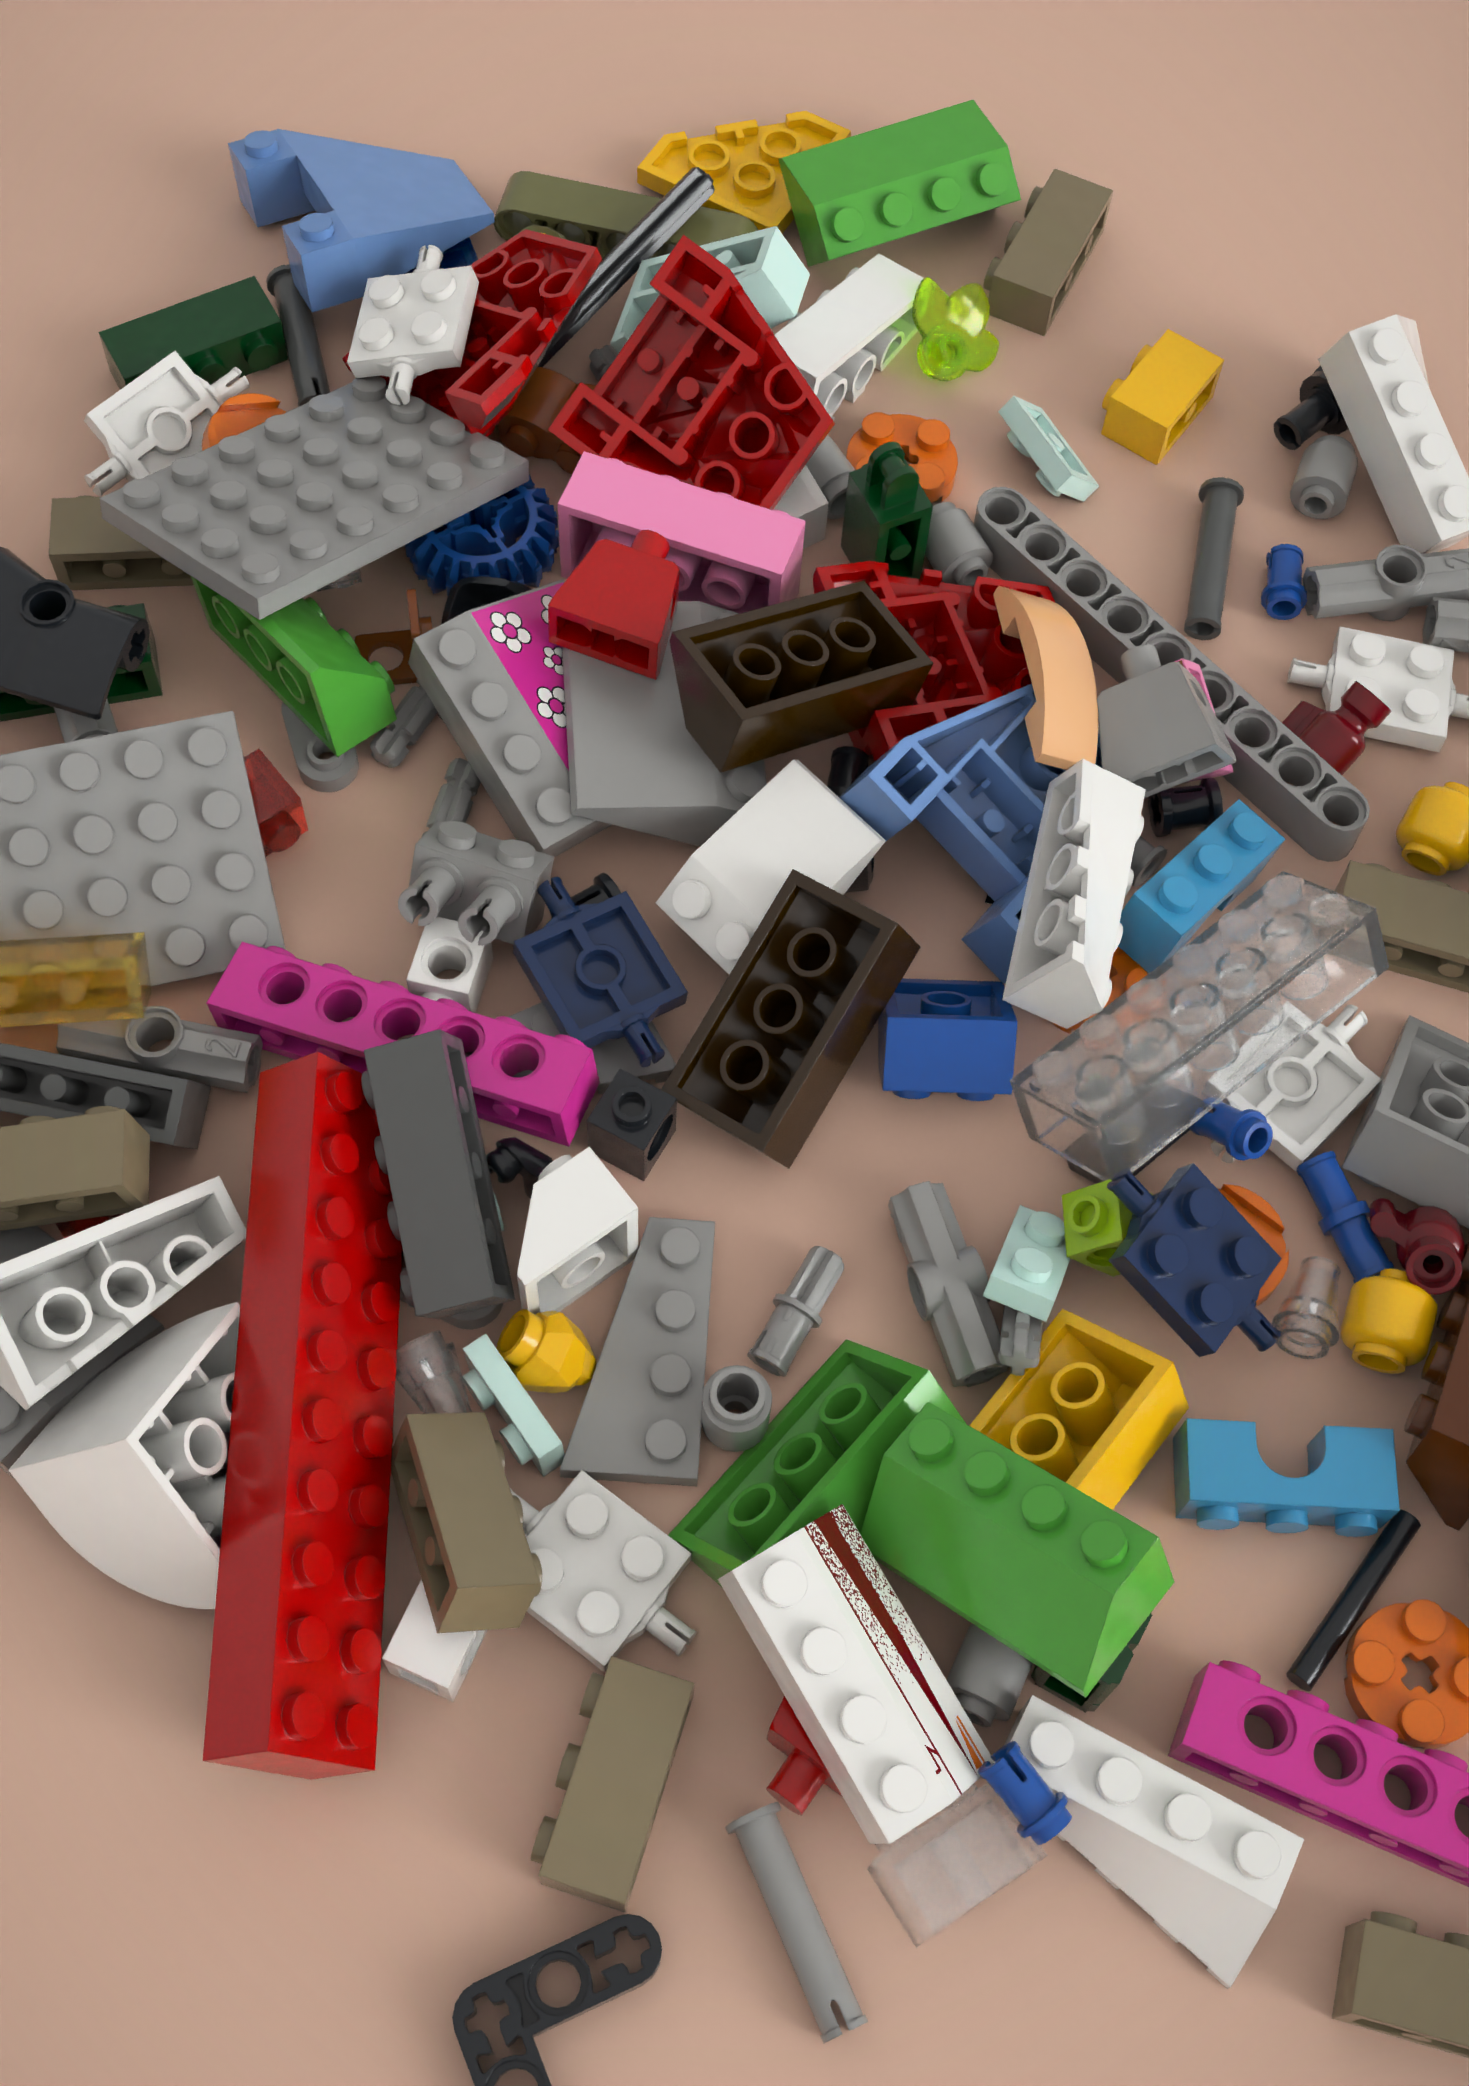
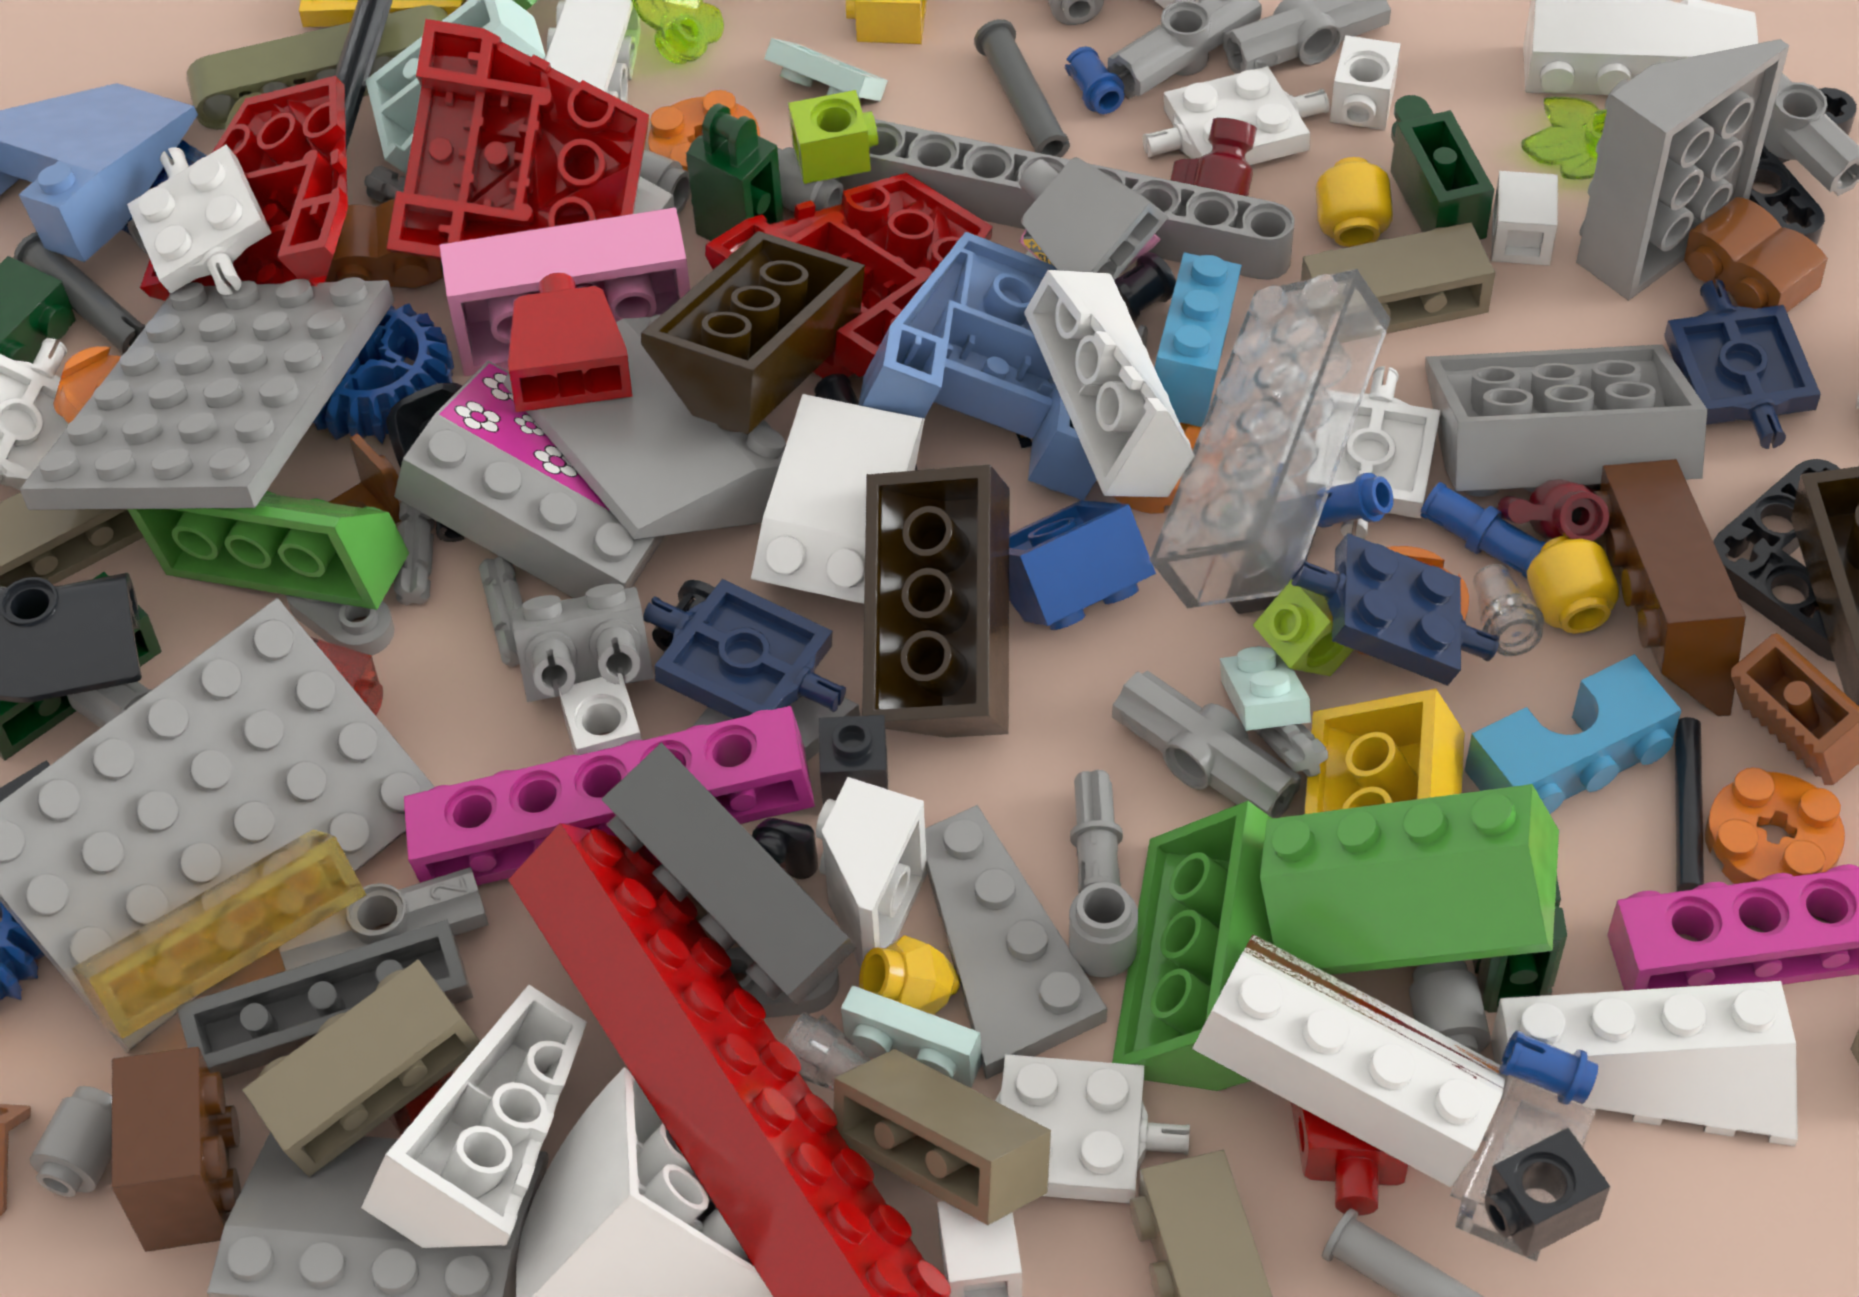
camera: 25 degrees left, 10 degrees down
light nougat slope [993,586,1098,770] -> none
none -> lime brick [788,90,878,184]
none -> black brick [1484,1127,1611,1258]

